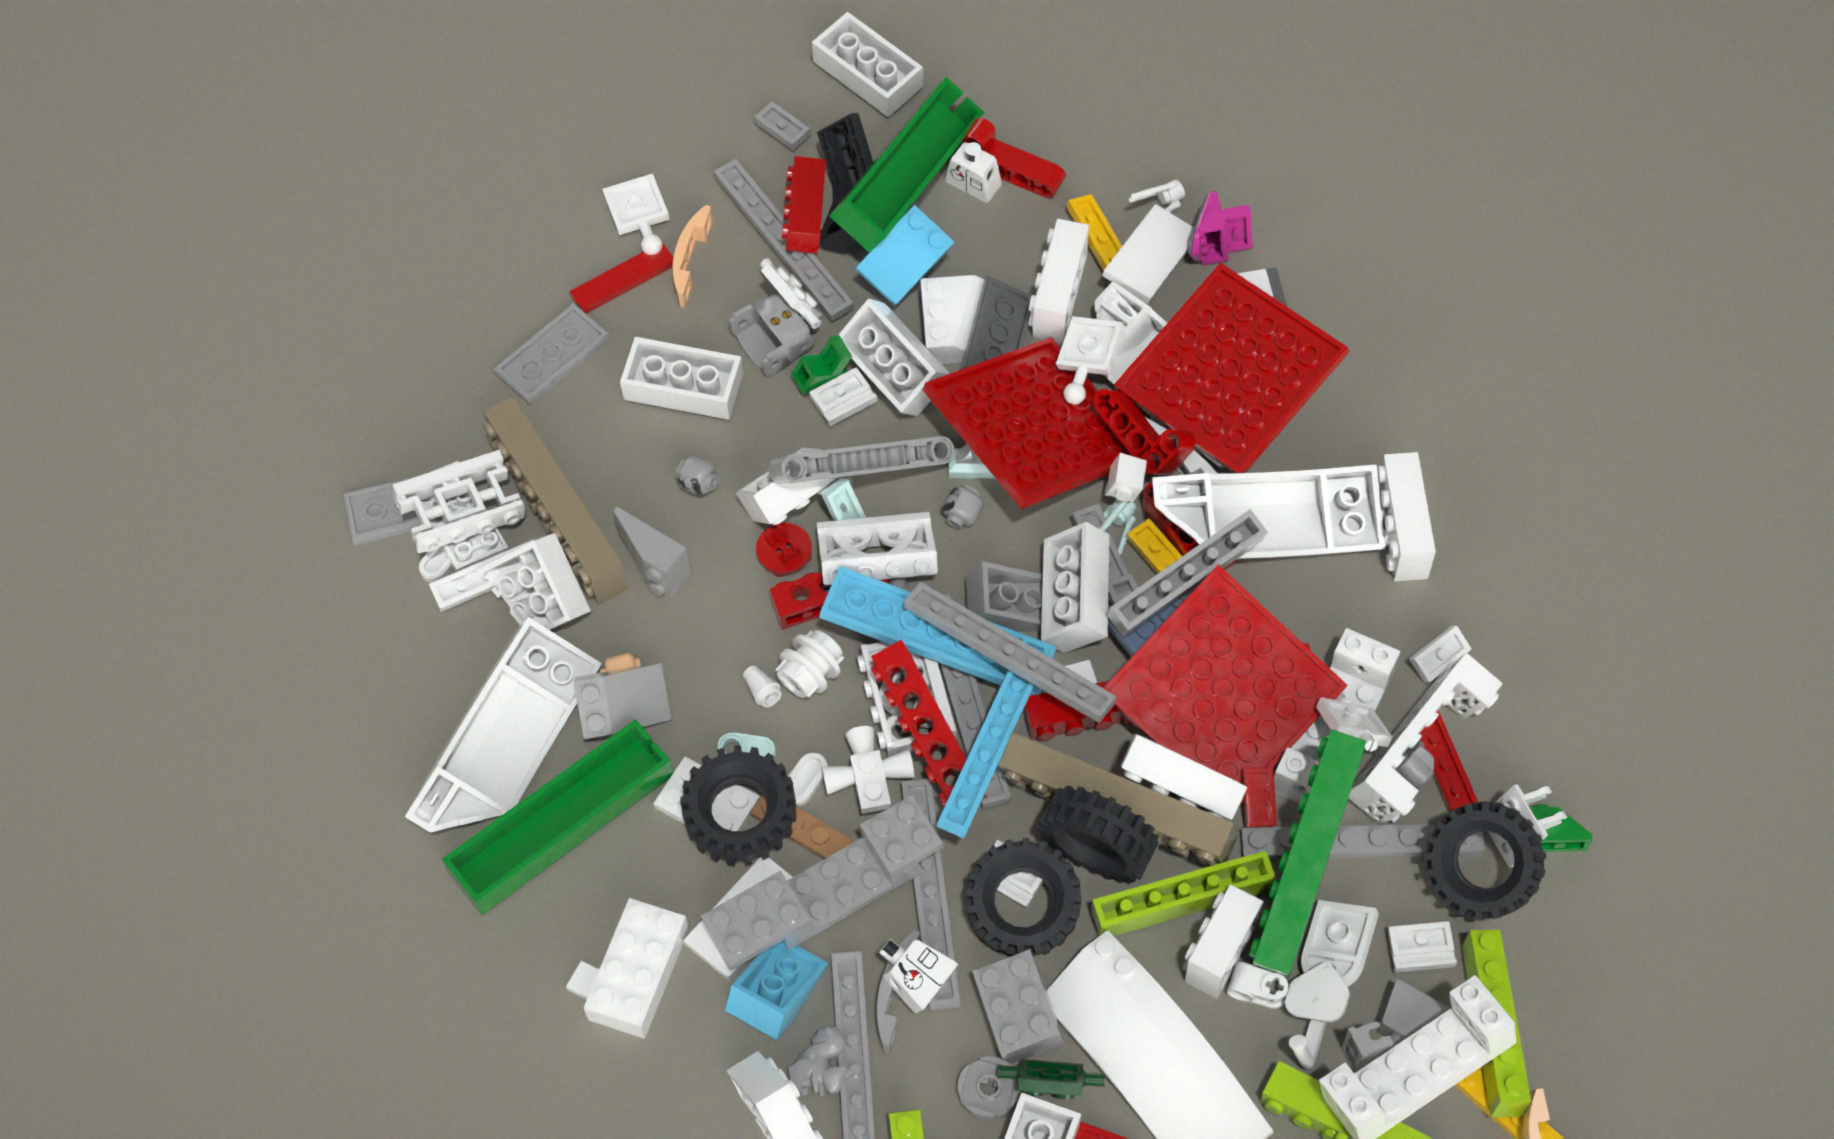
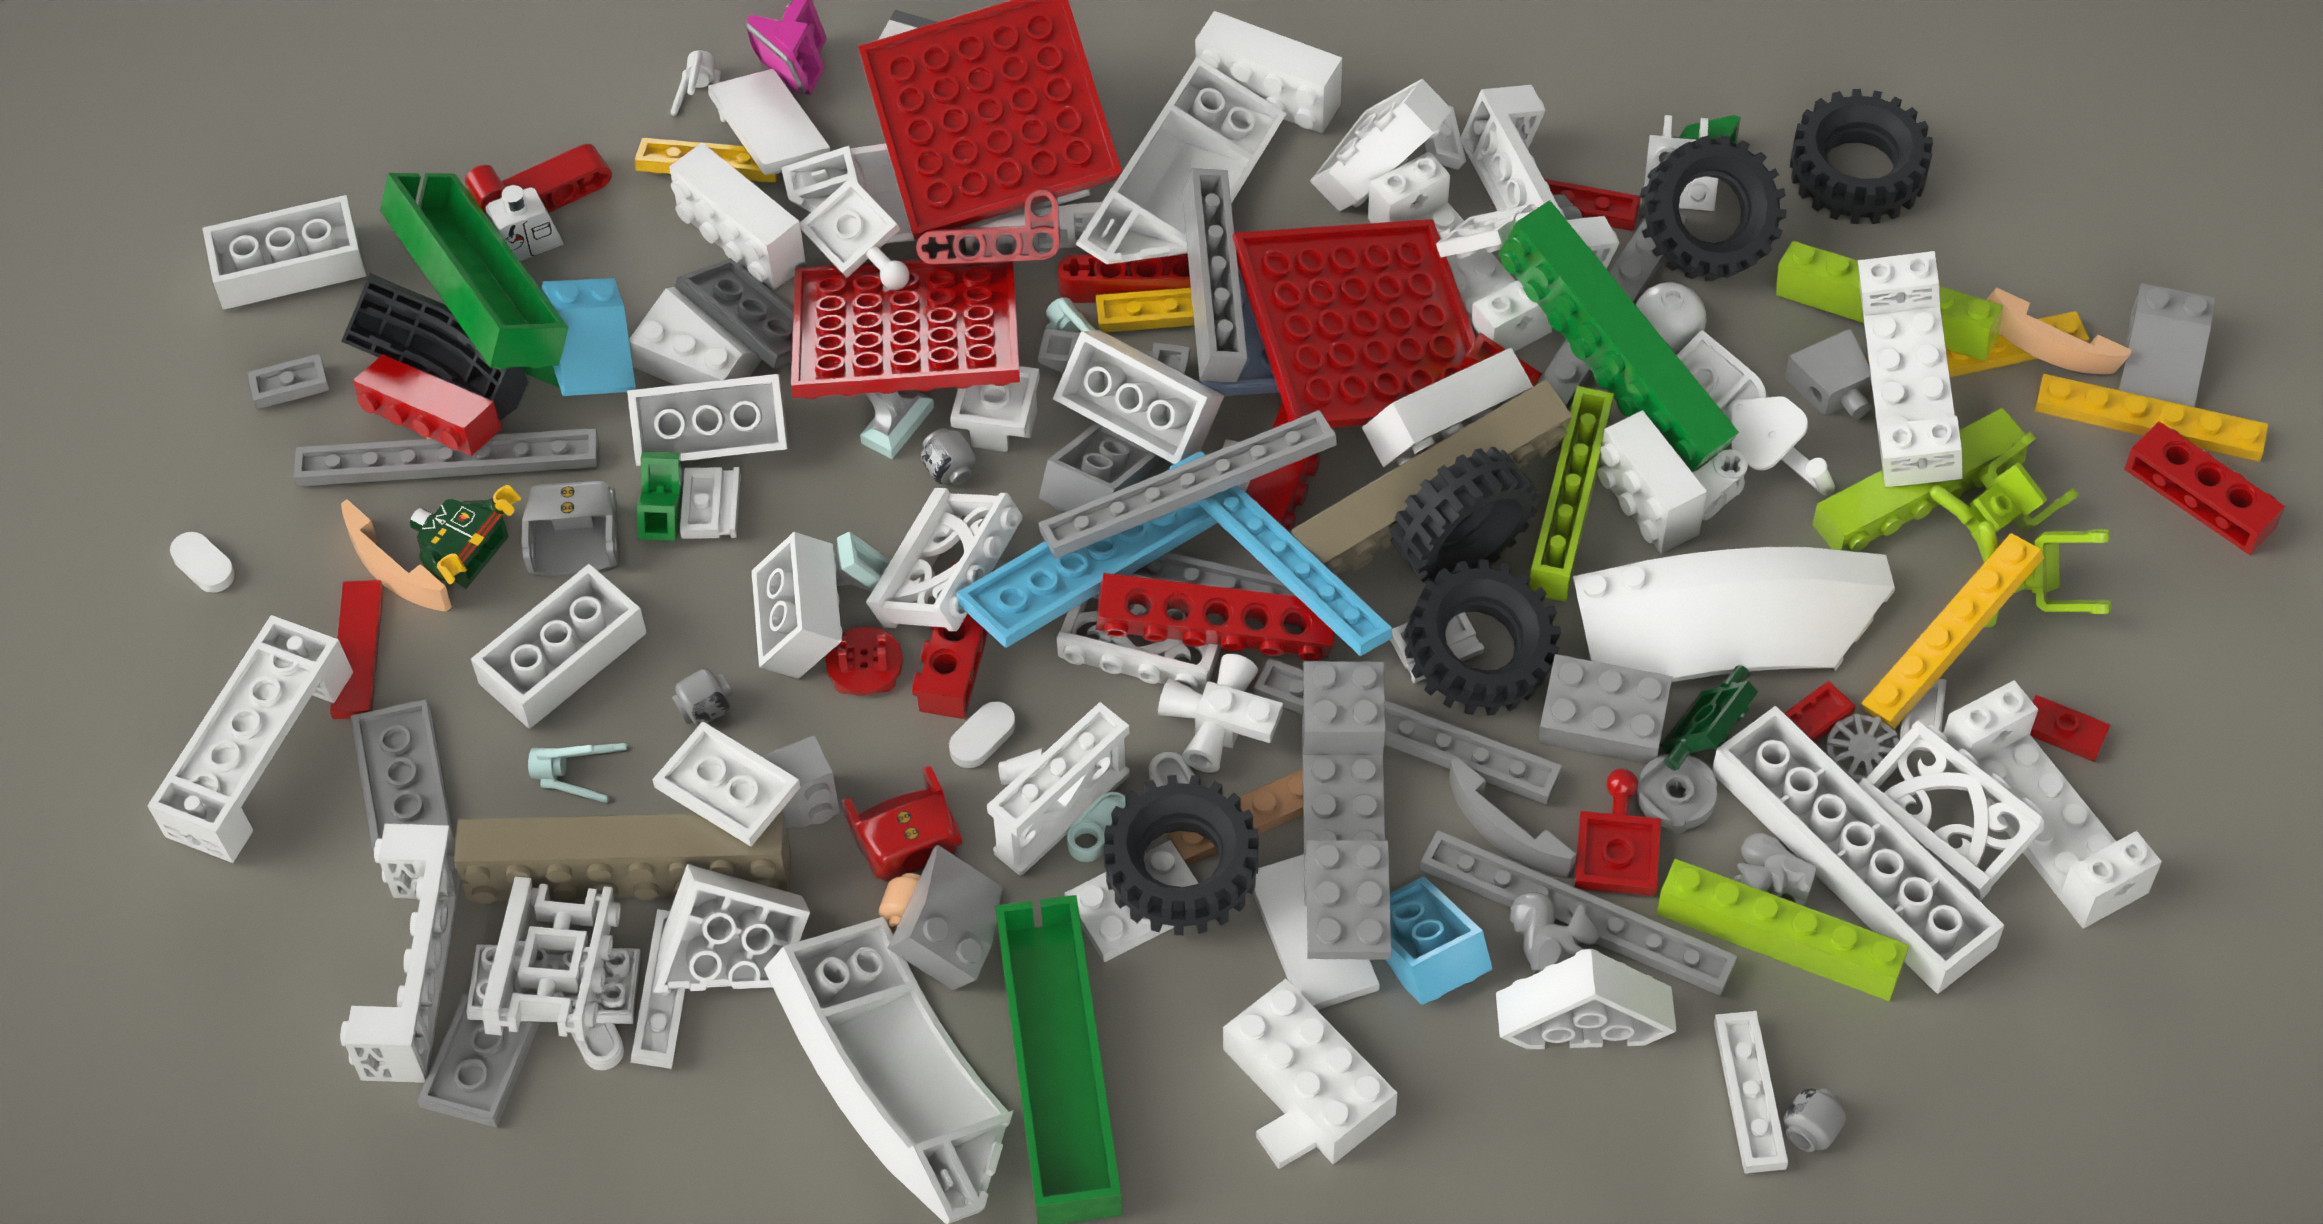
camera: 60 degrees left, 5 degrees down
white plate [602,173,670,255] -> none
white plate [760,258,822,329] -> none
light grey gear [769,436,954,484] -> none
white piece [776,630,844,698] -> none
white torso [879,938,958,1014] -> none
white brick [1104,453,1147,502] -> none
light grey hinge [1341,1022,1394,1073] -> none
white plate [1387,921,1457,973] -> none
none -> white plate [147,615,353,863]
none -> white tile [170,532,235,593]
none -> white plate [340,823,461,1083]
none -> dark green torso [410,485,521,589]
none -> light aqua plant [528,743,628,803]
none -> white plate [652,721,801,846]
none -> red piece [842,766,963,882]
none -> white tile [949,702,1015,768]
none -> white panel [950,366,1040,452]
none -> white fence [987,702,1130,875]
none -> white brick [1310,79,1452,212]
none -> red plate [1574,768,1661,896]
none -> white cylinder [1636,282,1707,355]
none -> black tyre [1790,89,1933,224]

